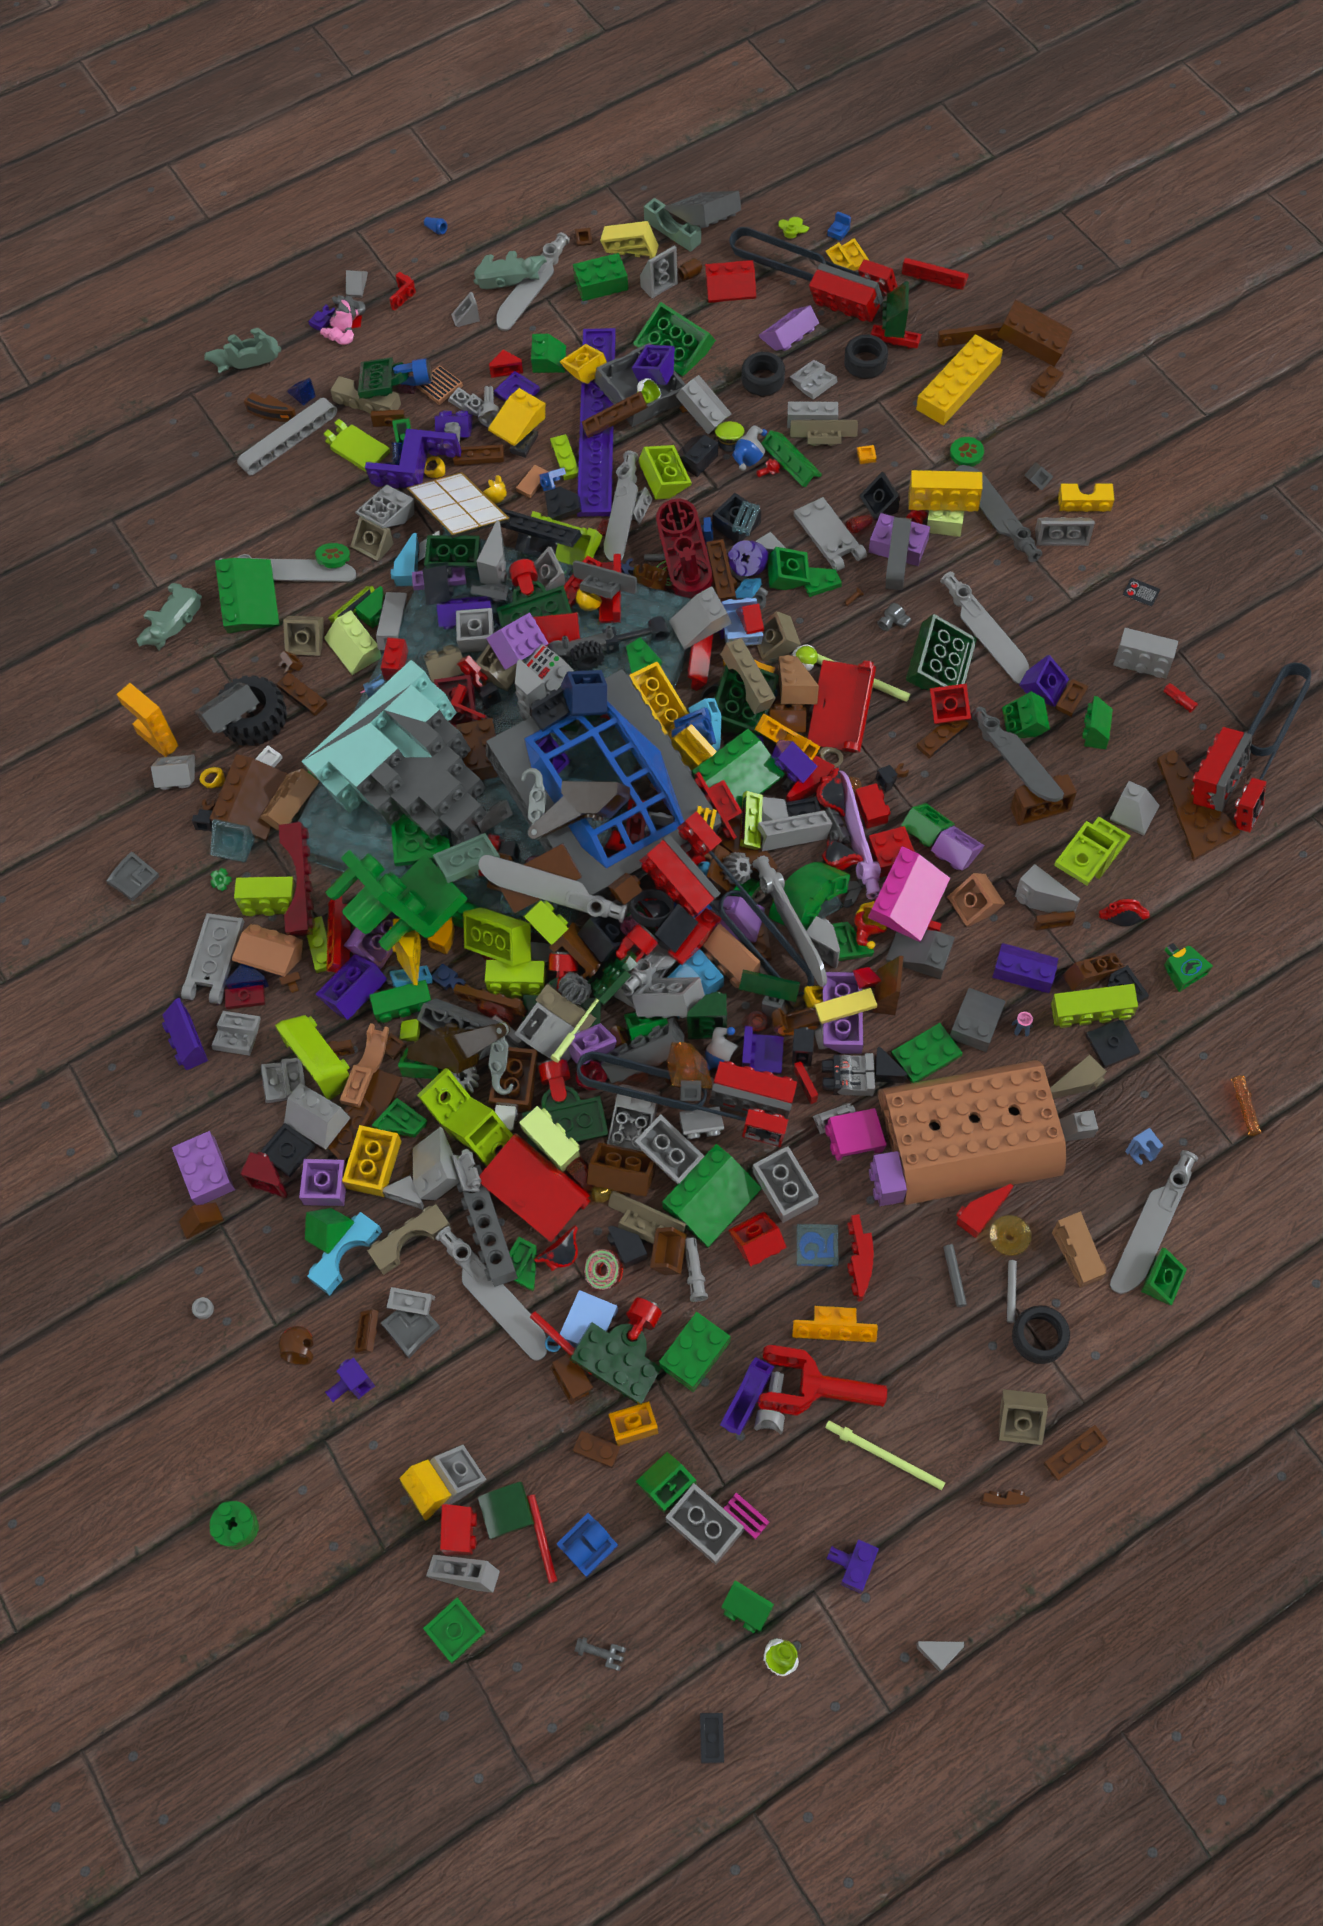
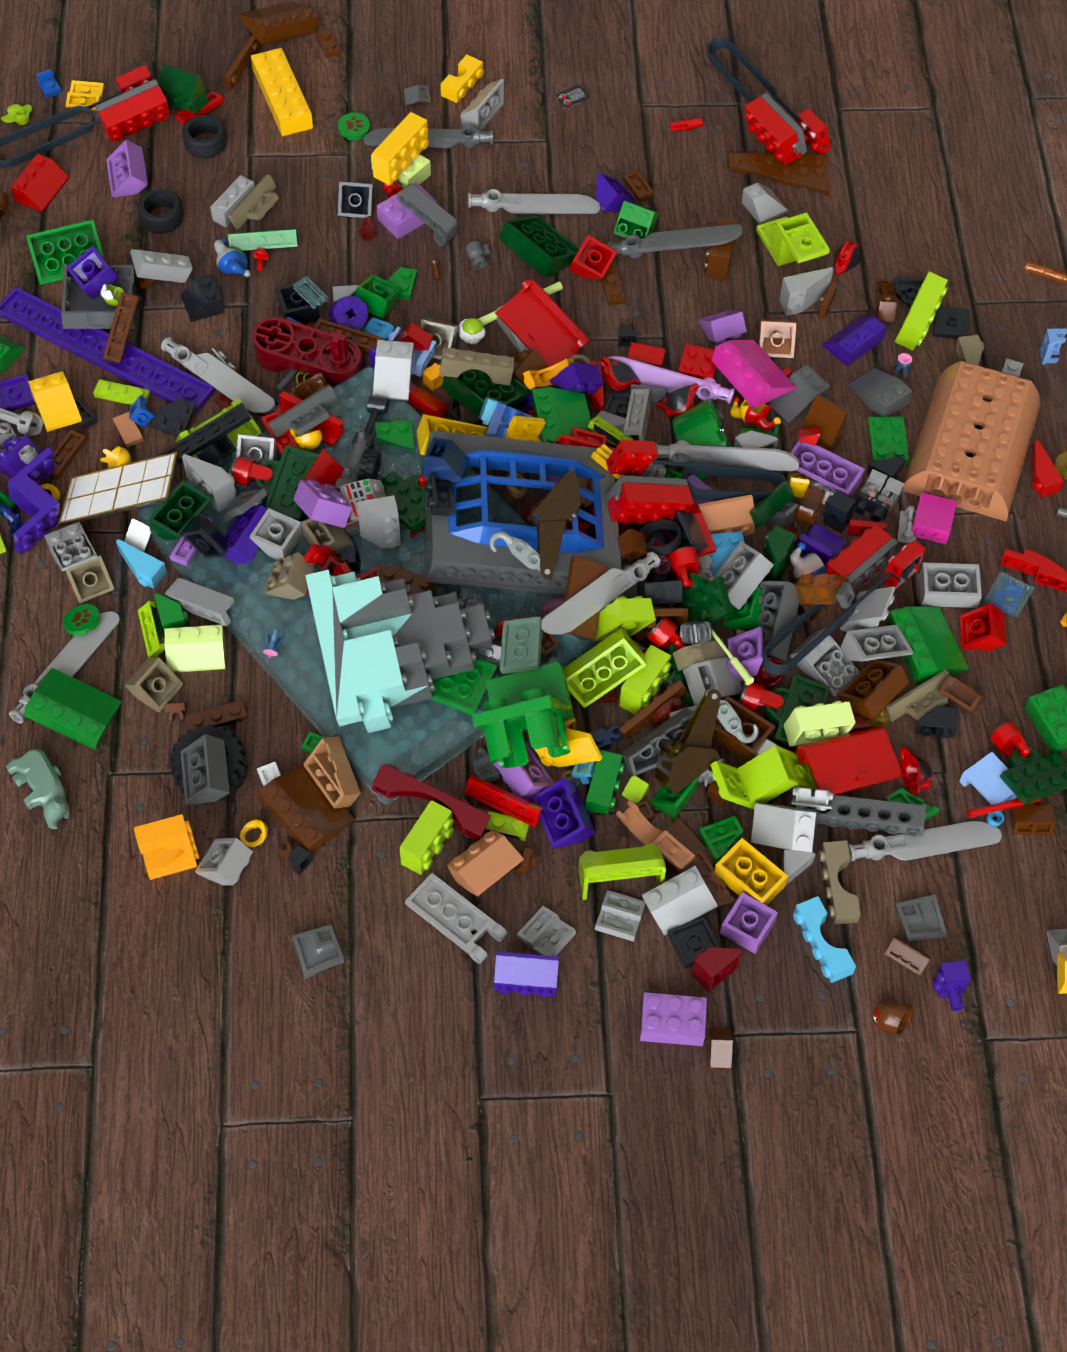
camera: 65 degrees left, 5 degrees down
light grey tile [192,1297,214,1319] -> none
clear light blue slope [210,819,255,862] -> none
green brick [210,1501,259,1550] -> none
green plant [211,868,232,891] -> none
dark red plate [225,985,265,1010] -> none
clear blue slope [226,964,268,989] -> none
green slope [305,1208,355,1254] -> none
red brick [381,637,408,680] -> none
light grey panel [387,1287,435,1316] -> none
yellow slope [560,344,607,384] -> none
clear red tile [584,1249,623,1291] -> none
lime slope [638,445,692,499] -> none
light grey pin [685,1238,708,1302] -> none
lime piece [715,421,744,452] -> none
medium nougat wedge [778,655,819,704] -> none
light grey slope [790,360,838,399] -> none
light grey hinge [794,497,867,572] -> none
light yellow tile [815,988,877,1024] -> none
light orange tile [857,445,877,464] -> none
medium lavender brick [869,1151,907,1206] -> none
green slope [901,803,955,847] -> none
red panel [902,258,969,290] -> none
green slope [1082,696,1113,750] -> none
light grey brick [1113,628,1178,678] -> none
green torso [1164,943,1213,992] -> none

